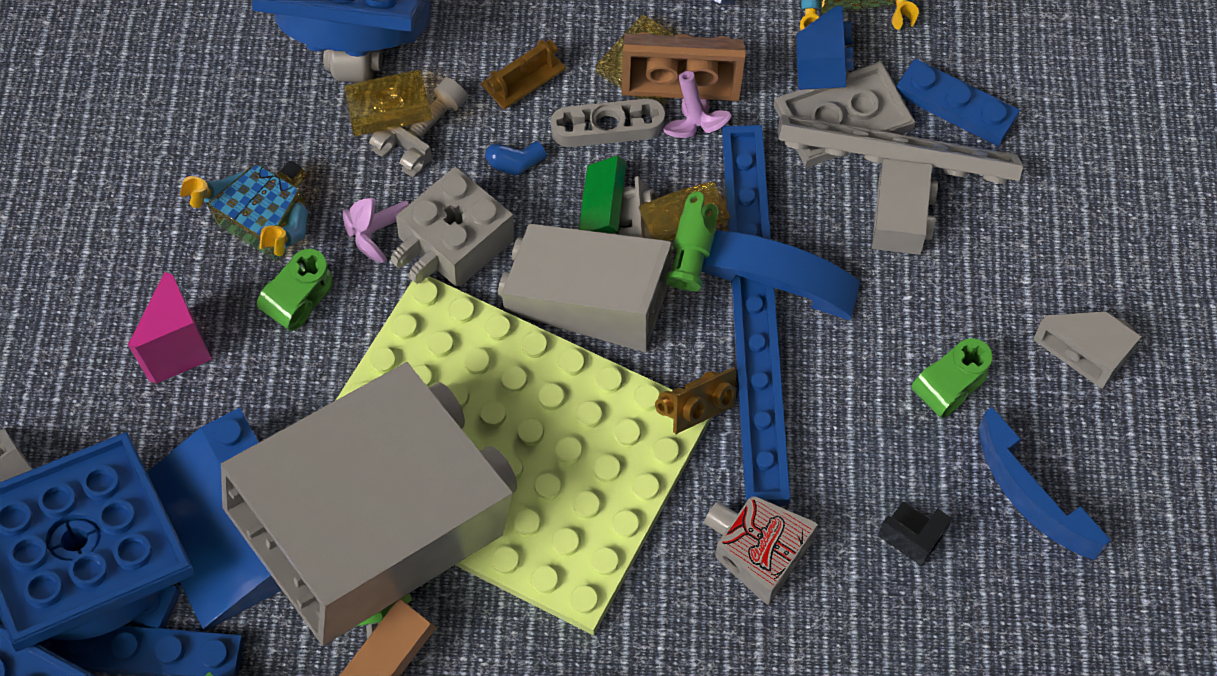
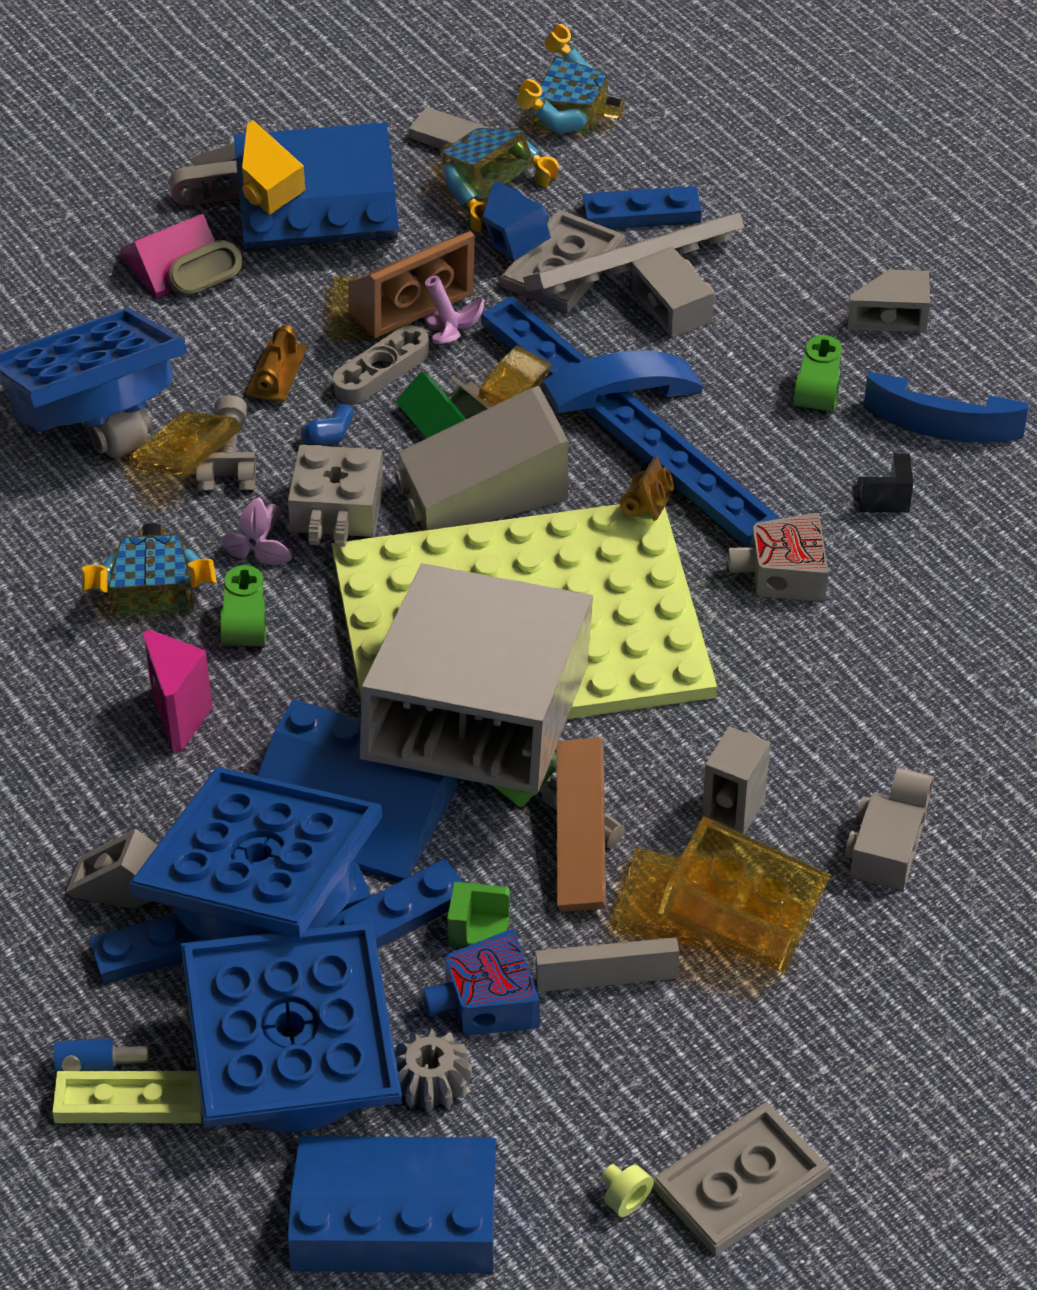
camera: 40 degrees left, 15 degrees down
bright green piece [665,191,719,292] -> none

